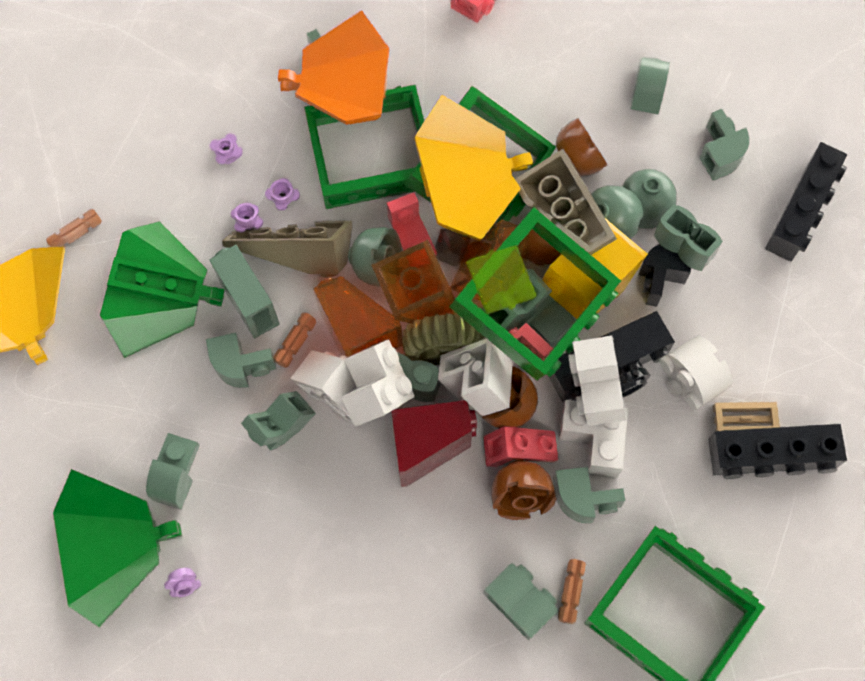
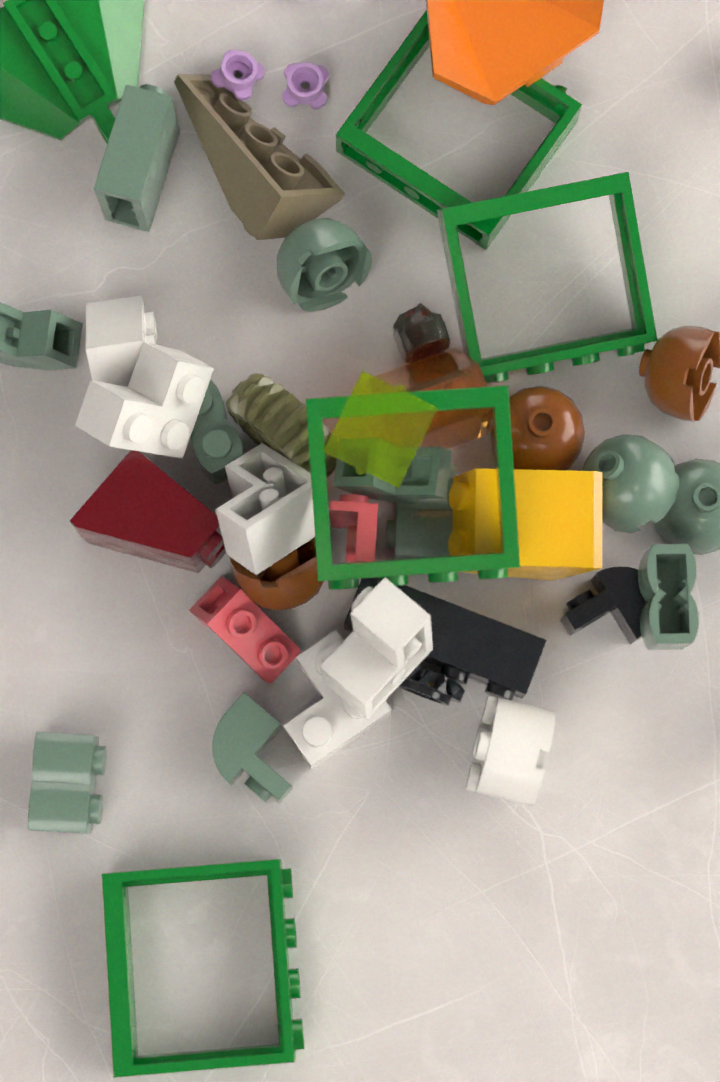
camera: 45 degrees right, 10 degrees up
sand green brick [206,333,277,388] -> none
nougat axle [273,312,316,368] -> none
clear orange slope [313,276,403,358] -> none
clear orange slope [371,240,456,324] -> none
coral bracket [387,192,437,266] -> none
yellow panel [414,95,533,241] -> none
dark orange cylinder [491,460,556,520] -> none
dark tan wedge [515,149,617,255] -> none
nougat axle [558,559,586,624] -> none
black brick [708,424,847,479] -> none
tan tile [713,402,780,431] -> none

